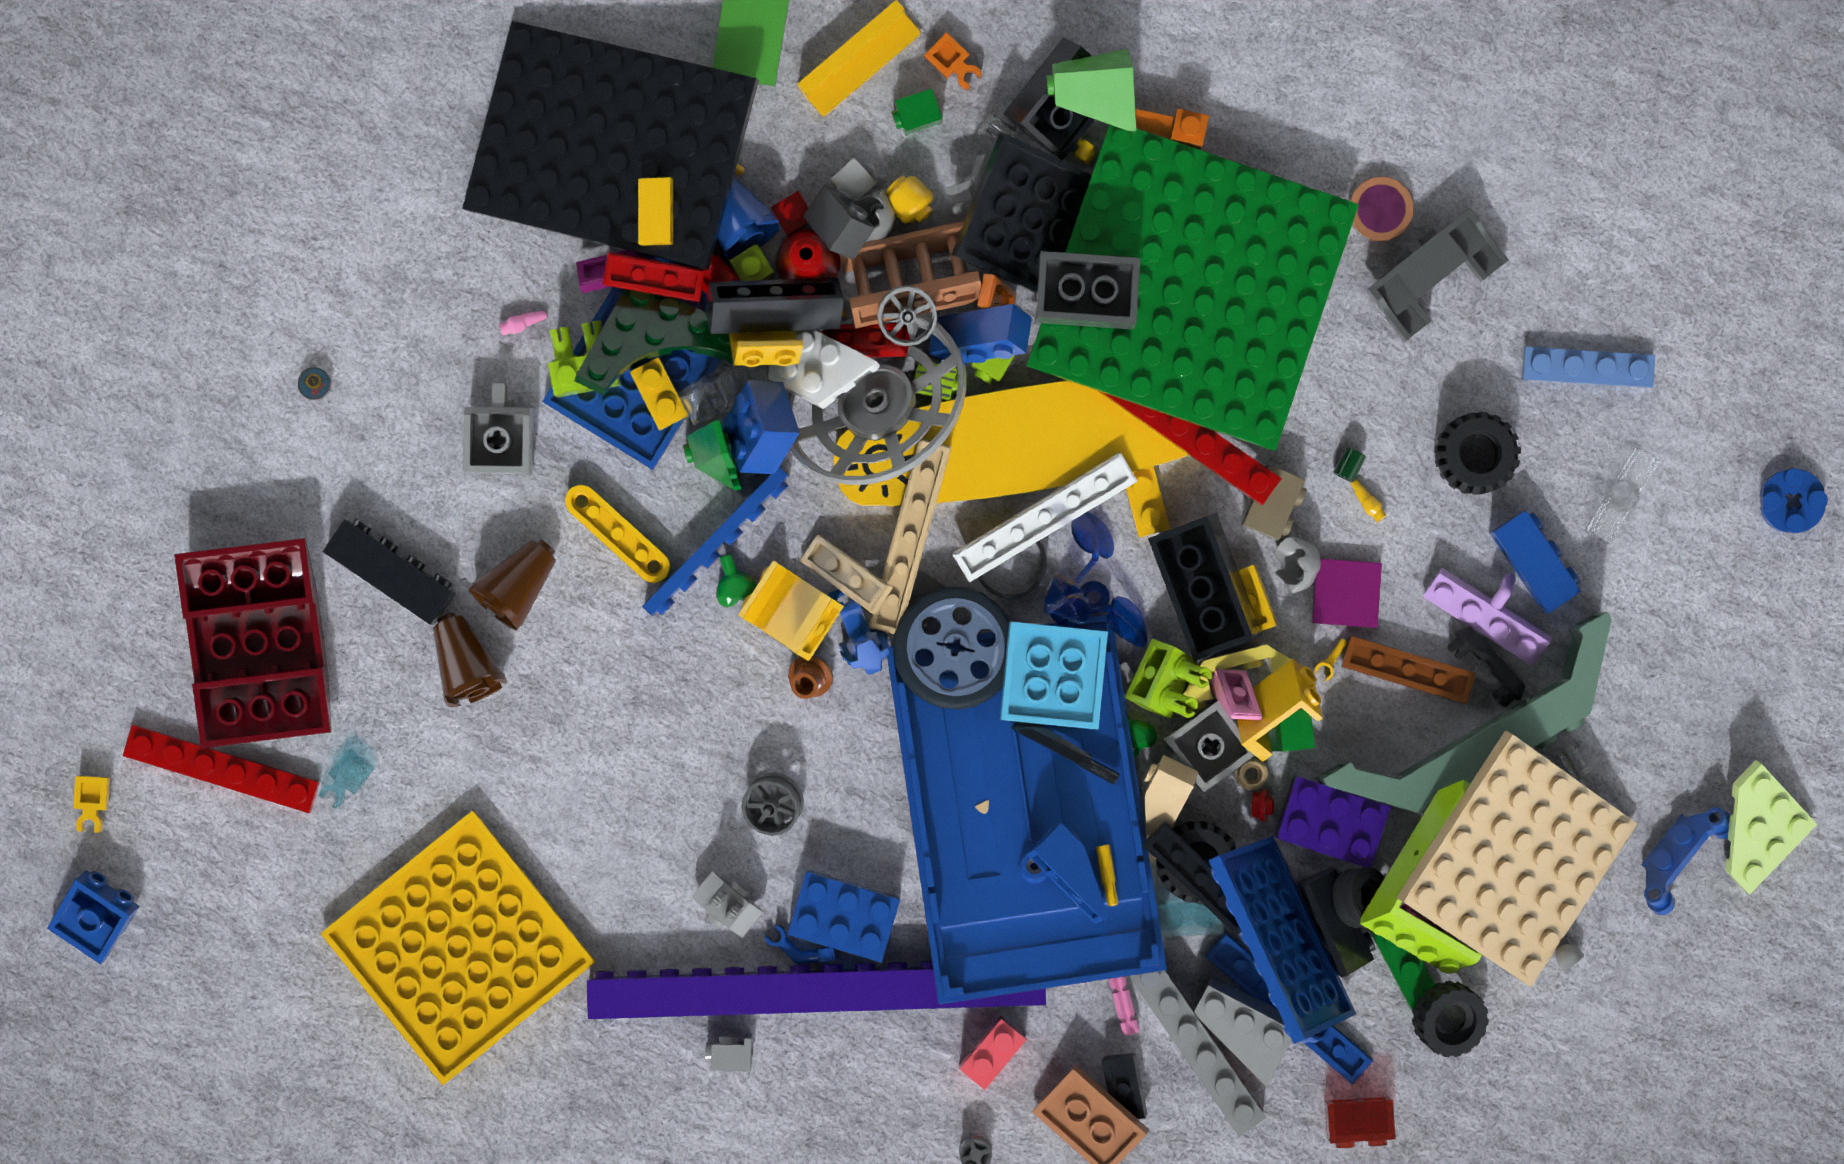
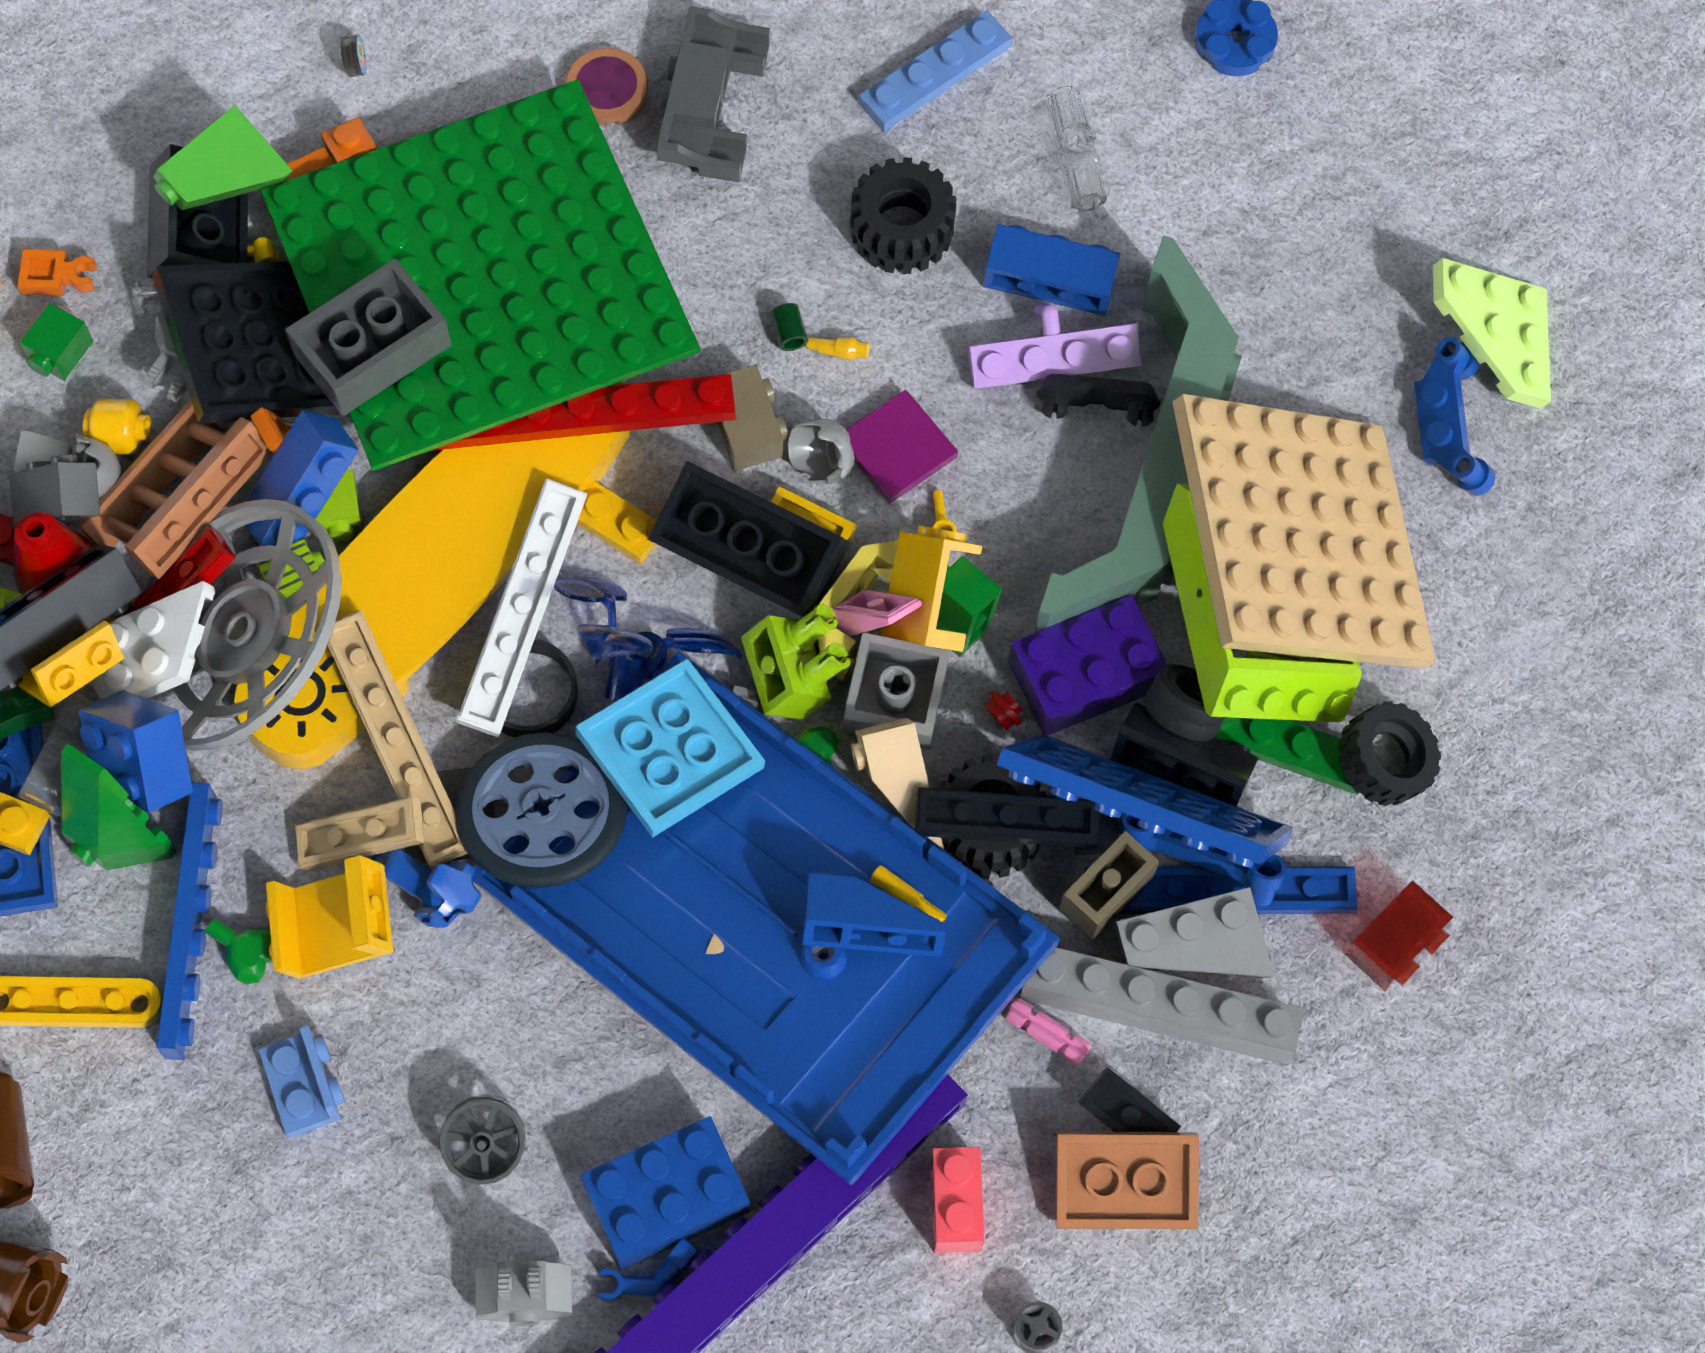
camera: 45 degrees left, 20 degrees down
dark orange piece [788,655,833,699] -> none
light grey wheel [877,285,937,346] -> none
black piece [1011,722,1120,785] -> none
clear light blue plate [1157,902,1224,937] -> none
tan plate [1235,758,1268,790] -> none
dark orange plate [1341,636,1476,704] -> none
light grey hinge [1556,943,1584,972] -> none
none -> medium blue bracket [258,1024,345,1138]
none -> clear smoke tile [341,34,367,78]
none -> dark tan brick [1059,831,1160,940]

